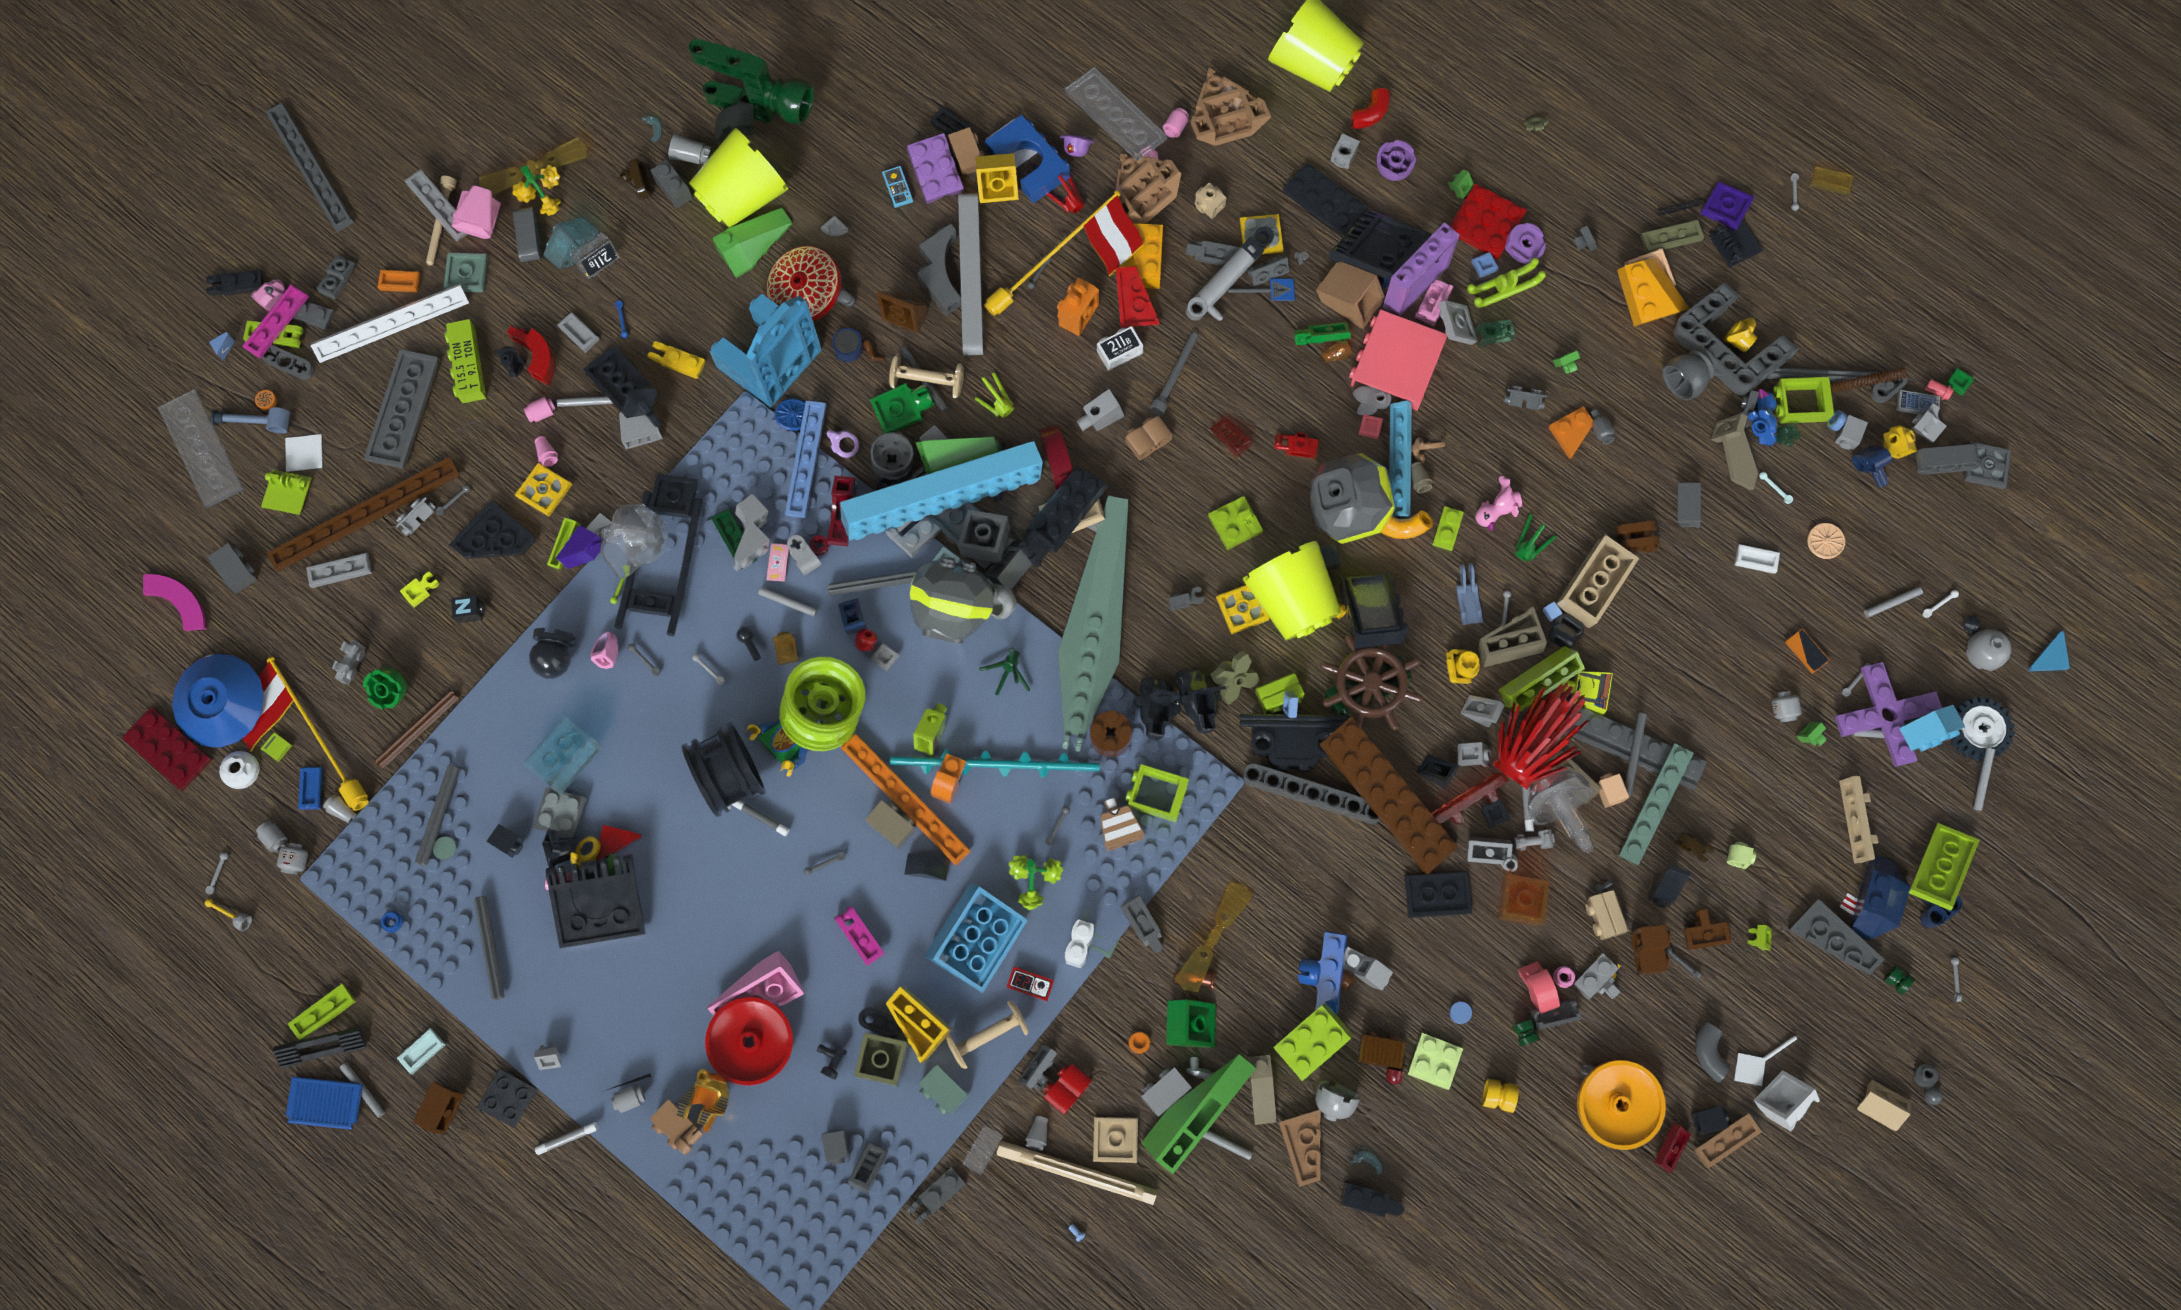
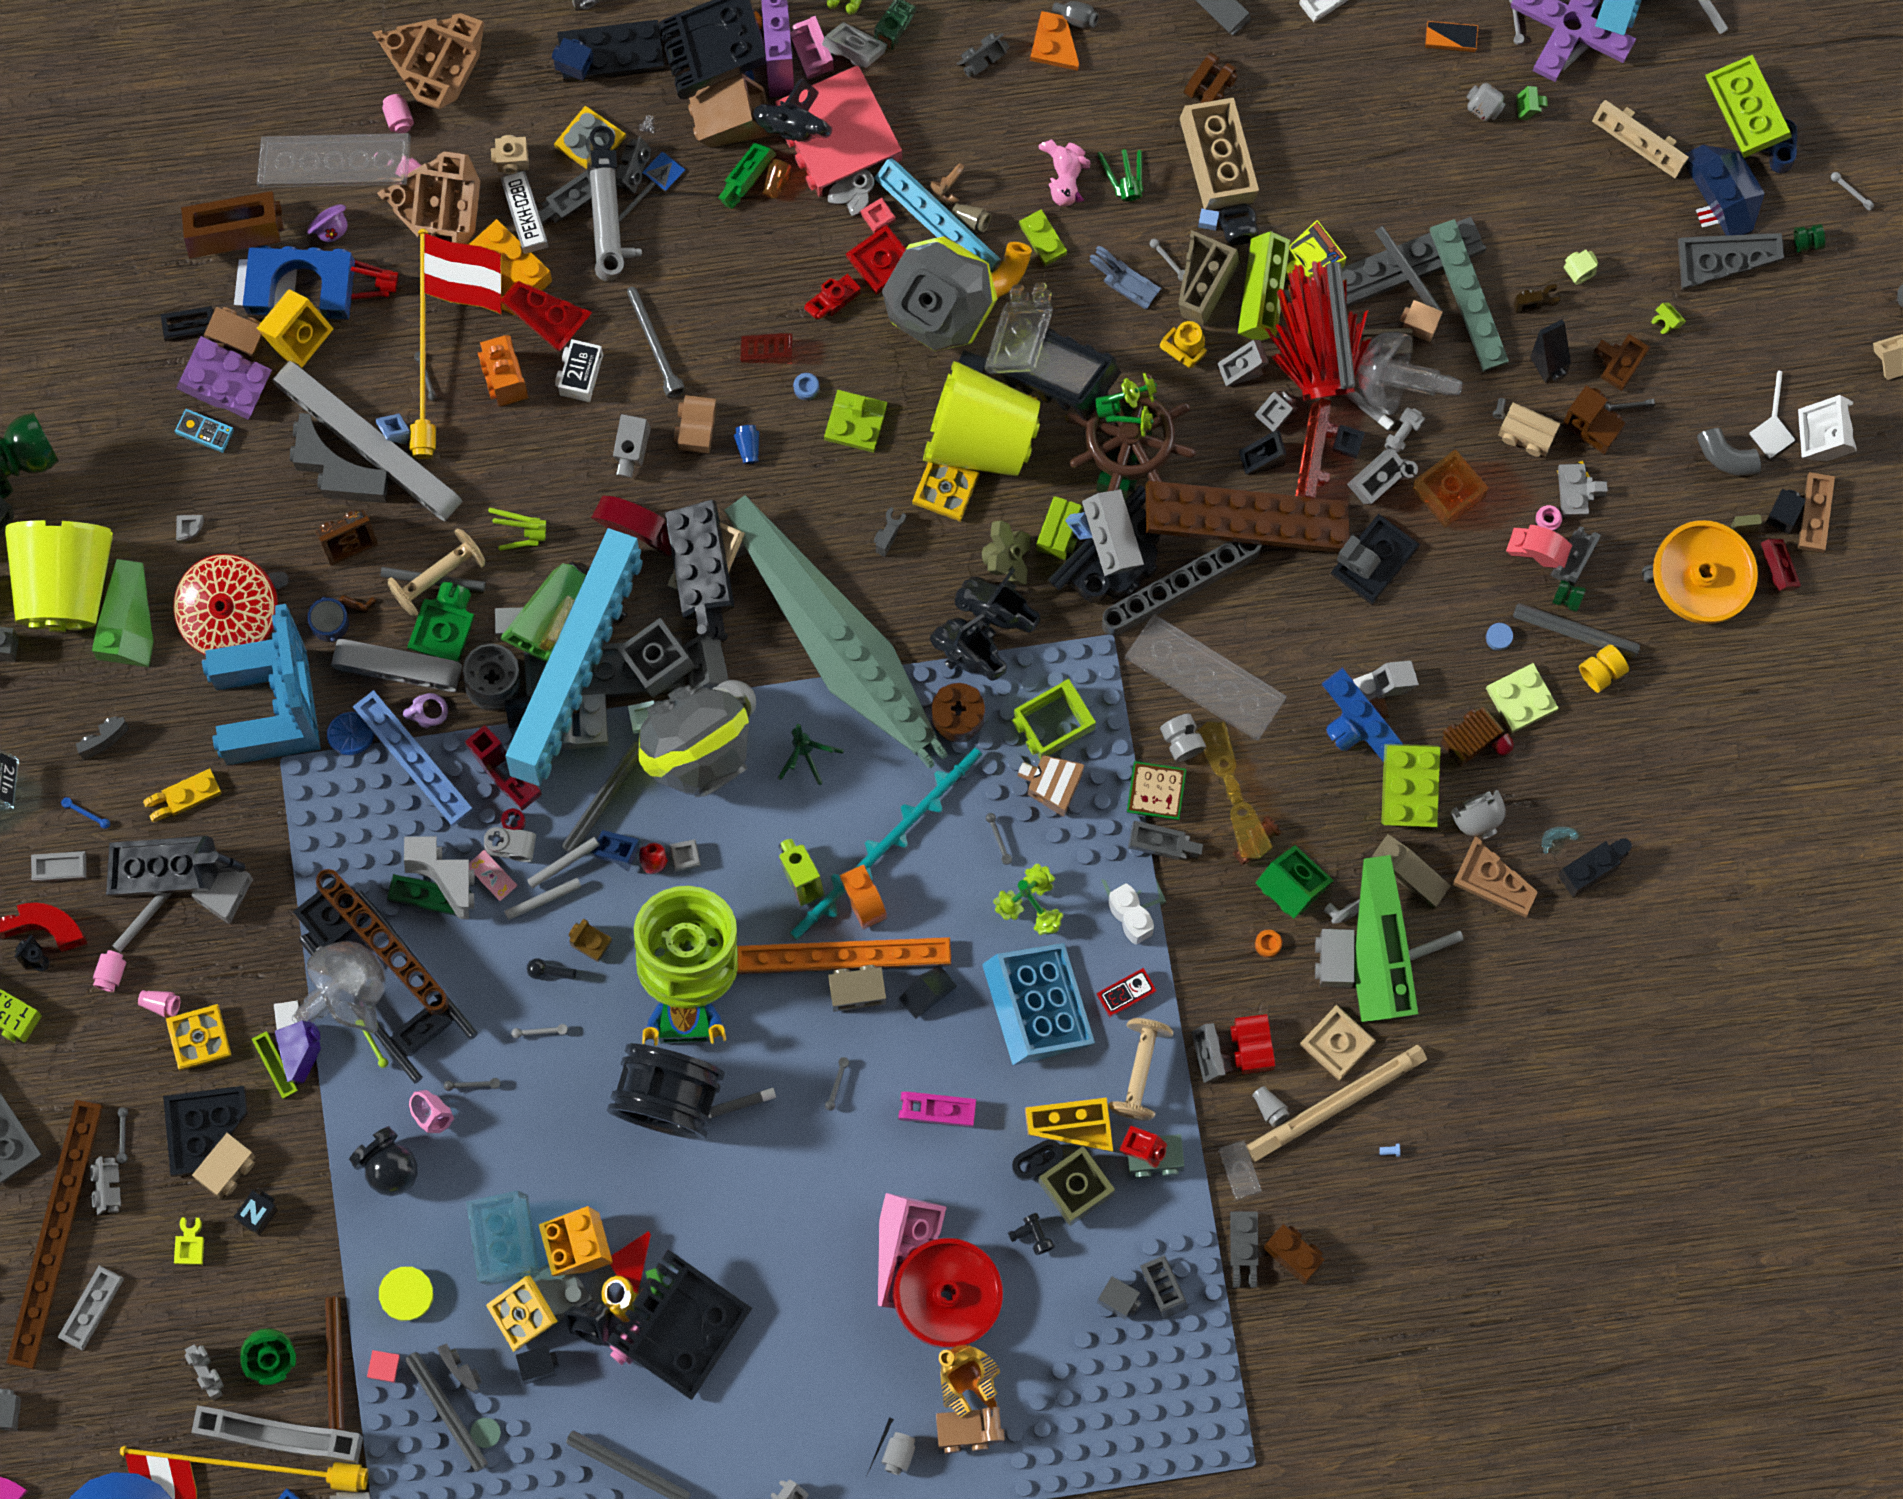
camera: 50 degrees left, 0 degrees up
none -> dark grey slope [76,717,129,760]
none -> reddish brown piece [181,191,284,259]
none -> light grey arch [191,1405,363,1464]
none -> tan brick [192,1133,255,1199]
none -> reddish brown beam [316,869,449,1015]
none -> light grey beam [331,639,462,692]
none -> coral tile [367,1350,400,1383]
none -> medium blue slope [376,414,411,444]
none -> neon yellow tile [379,1267,433,1321]
none -> flat silver slope [437,1343,482,1395]
none -> yellow piece [486,1275,558,1352]
none -> tile [500,170,549,254]
none -> light grey bar [527,837,600,889]
none -> clear yellow tile [538,596,575,651]
none -> light orange slope [539,1206,613,1276]
none -> dark blue brick [552,38,593,81]
none -> blue cone [734,425,759,464]
none -> black piece [754,79,833,142]
none -> medium blue tile [793,373,819,400]
none -> red tile [846,225,906,295]
none -> clear tile [984,283,1053,374]
none -> light grey brick [1082,489,1144,576]
none -> plant [1096,373,1157,437]
none -> red bracket [1119,1126,1167,1168]
none -> clear tile [1125,614,1287,741]
none -> piece [1126,761,1186,820]
none -> light grey wheel [1160,714,1206,762]
none -> reddish brown brick [1264,1224,1325,1285]
none -> dark grey axle [1327,262,1355,389]
none -> dark grey leg [1337,535,1381,579]
none -> dark grey axle [1513,603,1640,658]
none -> olive tile [1731,514,1762,534]

